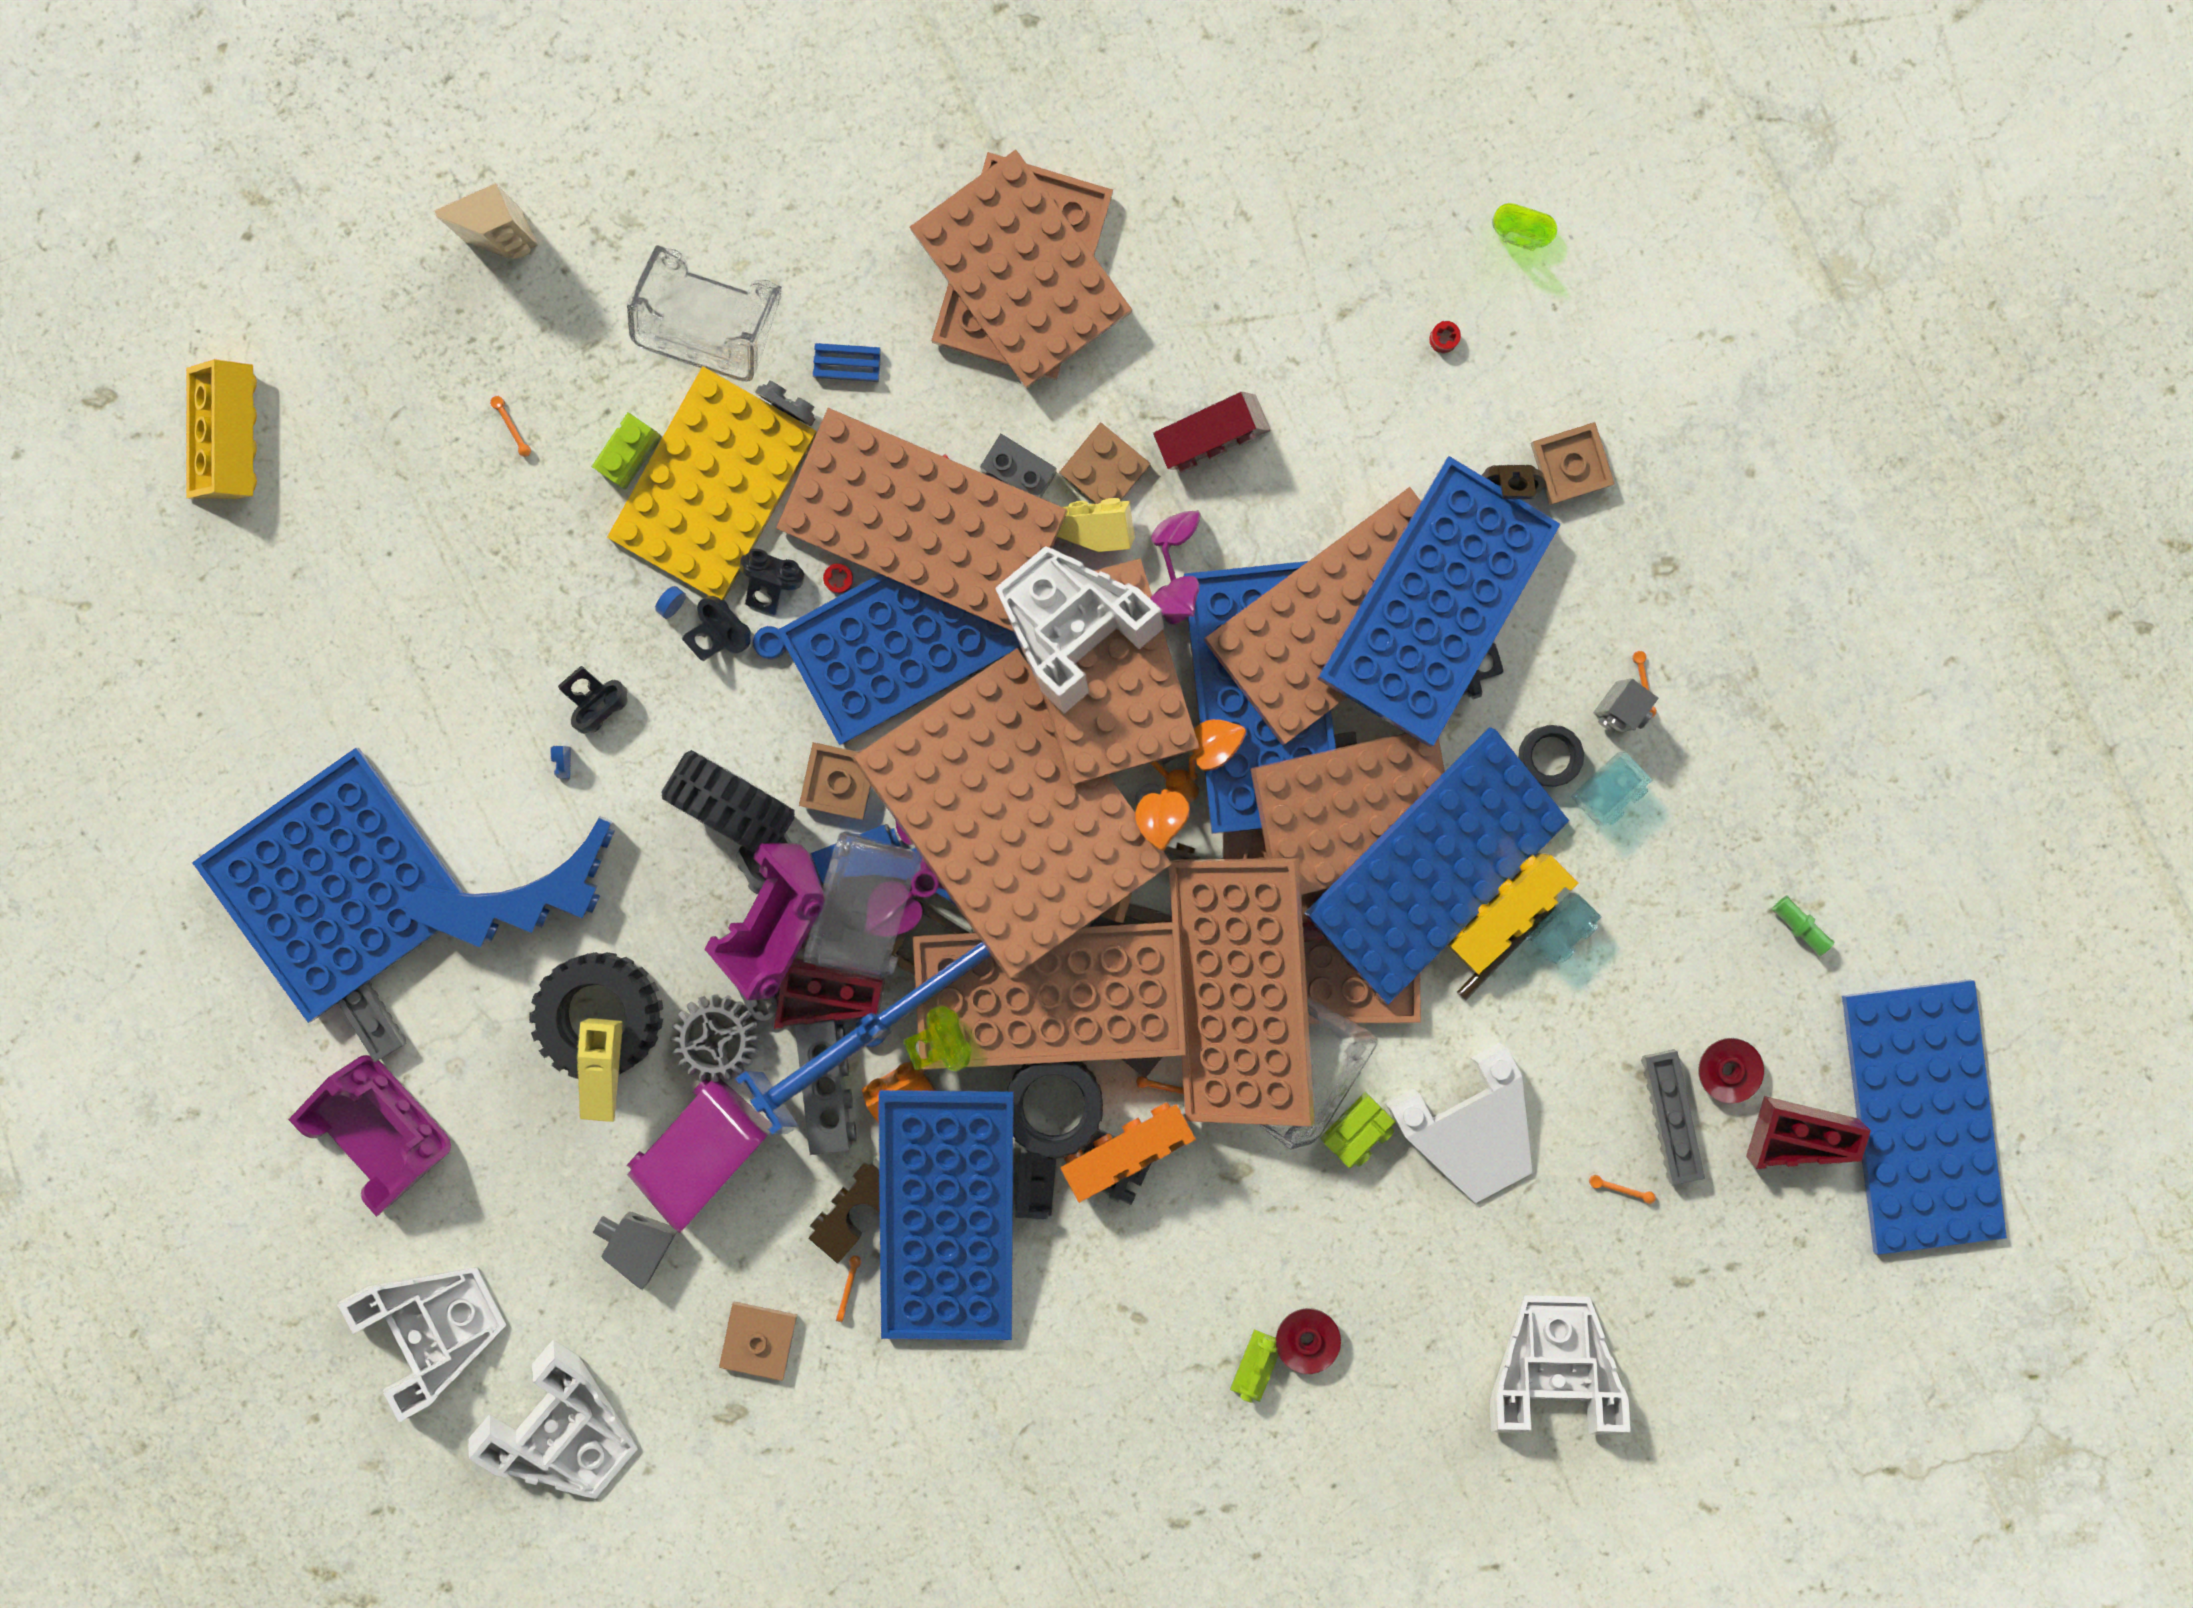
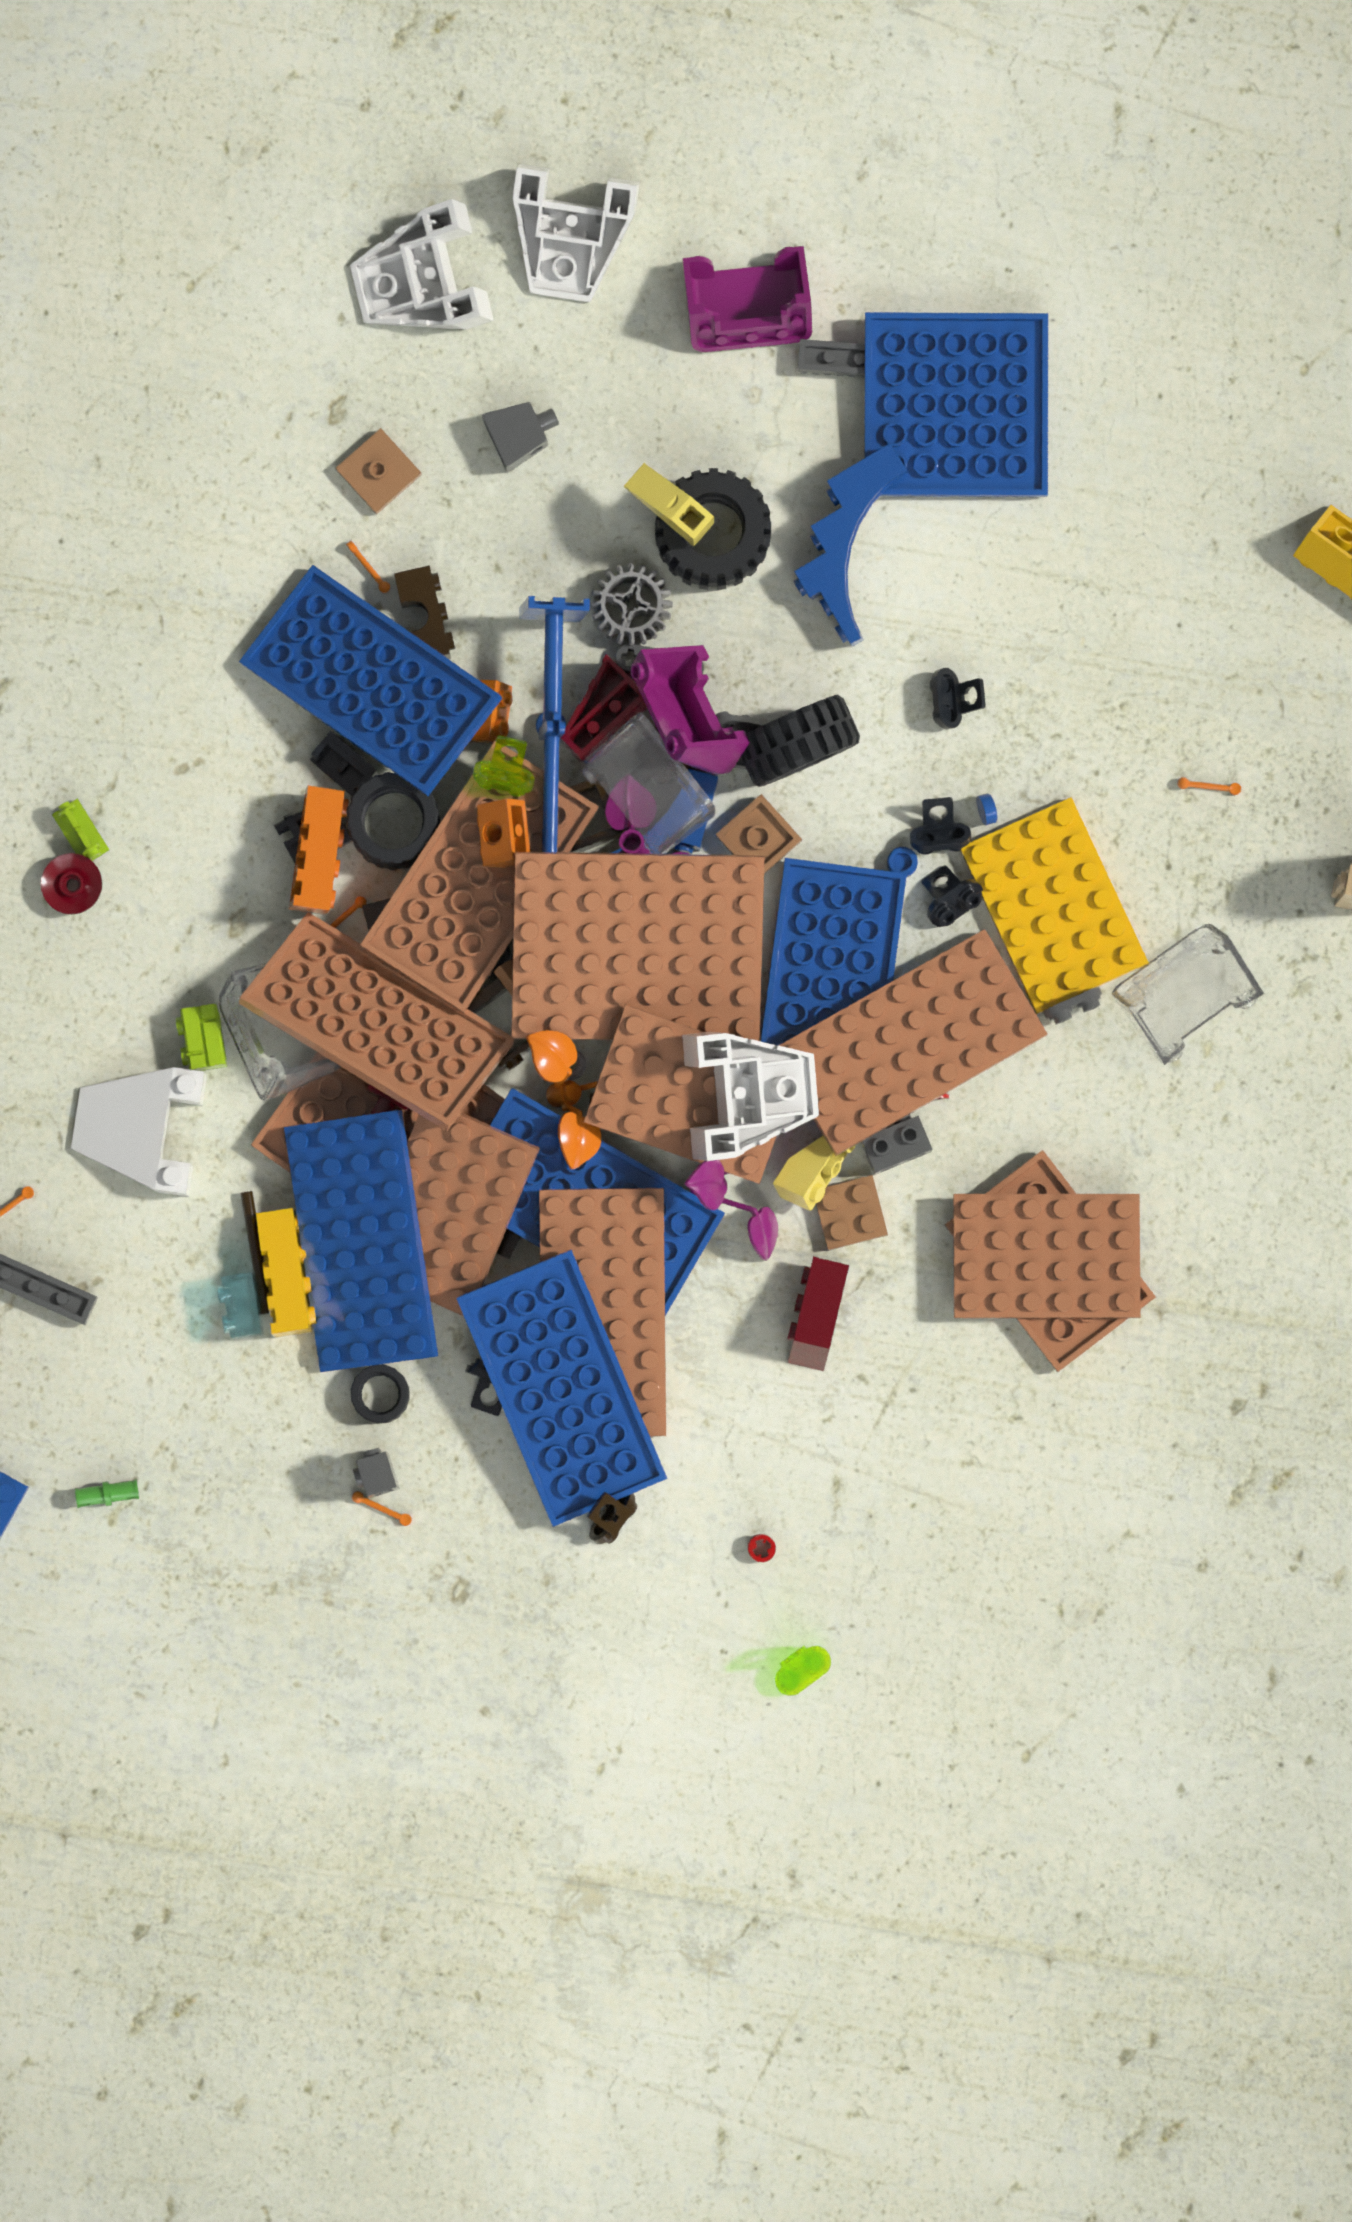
camera: 125 degrees right, 5 degrees down
blue tile [550,746,571,779] -> none
lime brick [591,412,661,490] -> none
magenta windscreen [626,1078,773,1234] -> none
dark grey brick [795,1019,857,1155] -> none
blue tile [813,343,881,382] -> none
red bush [823,563,853,594] -> none
medium nougat plate [1530,422,1615,505] -> none
clear light blue brick [1571,752,1653,826] -> none
dark red dish [1698,1038,1764,1103] -> none
none -> orange brick [477,799,530,868]

